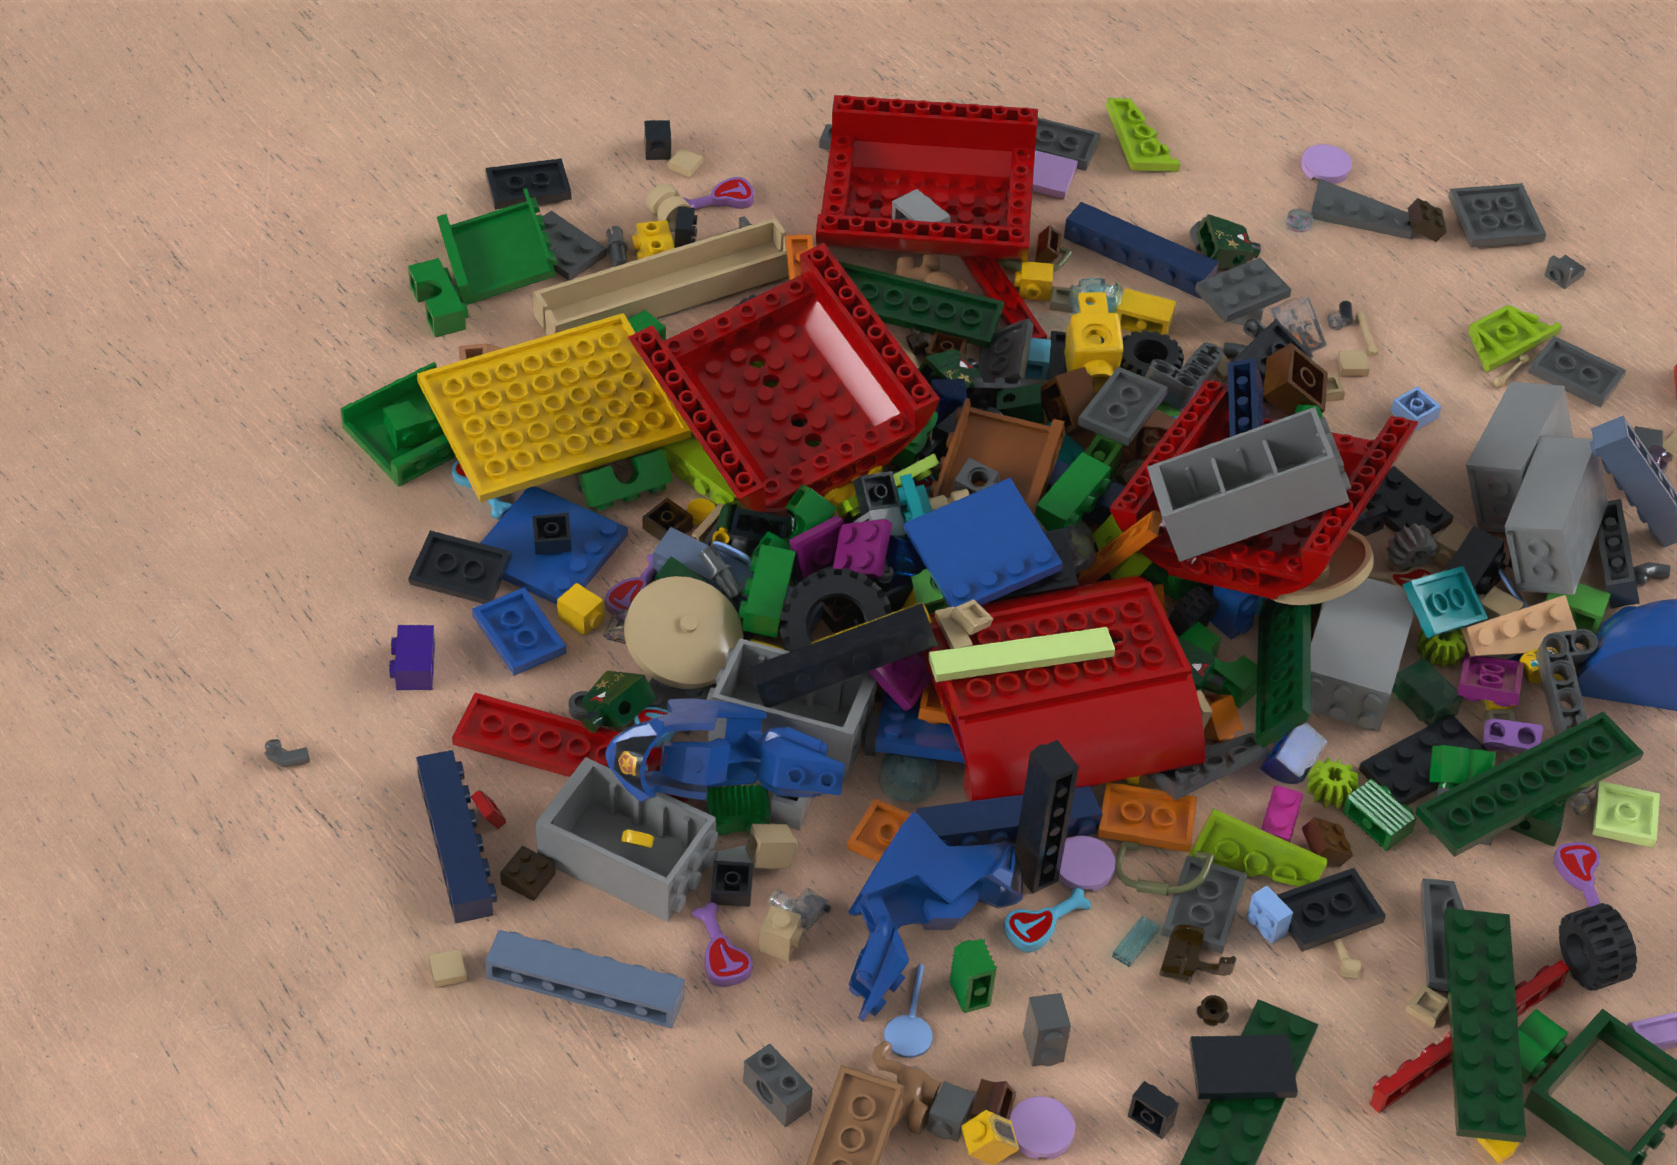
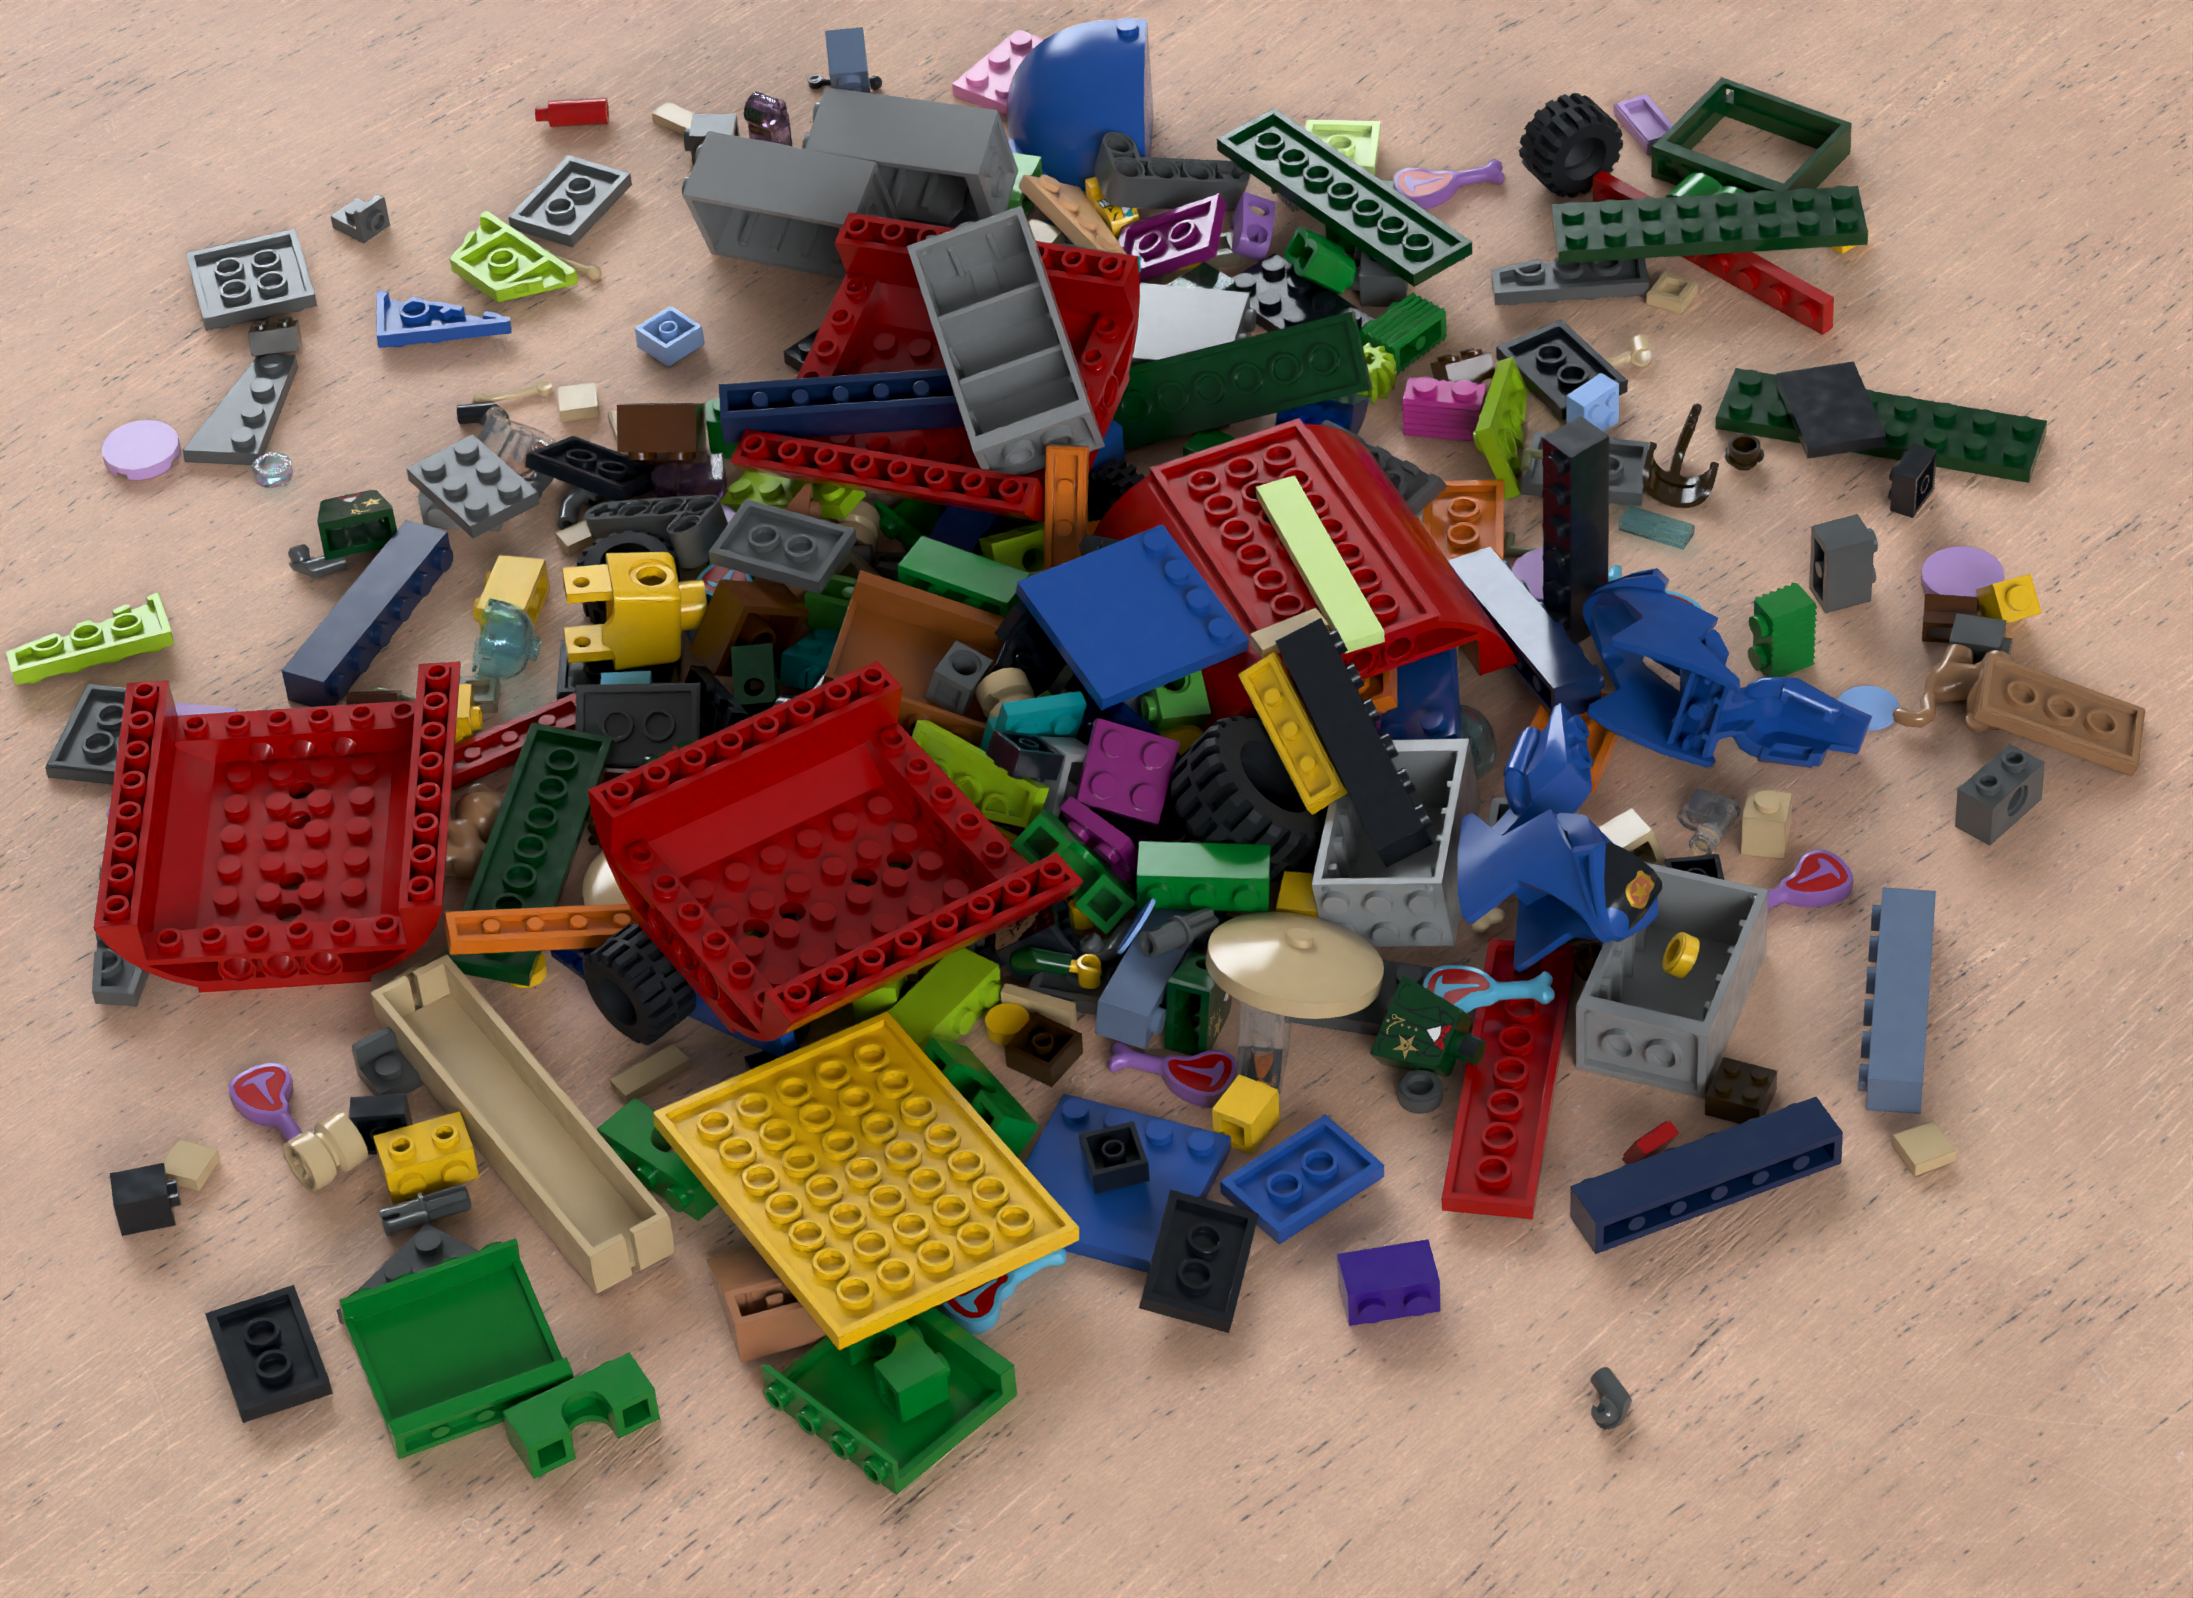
camera: 90 degrees left, 5 degrees down
light grey brick [892,189,950,223] -> none
tan tile [950,599,993,635] -> none
none -> blue wing [376,290,512,348]

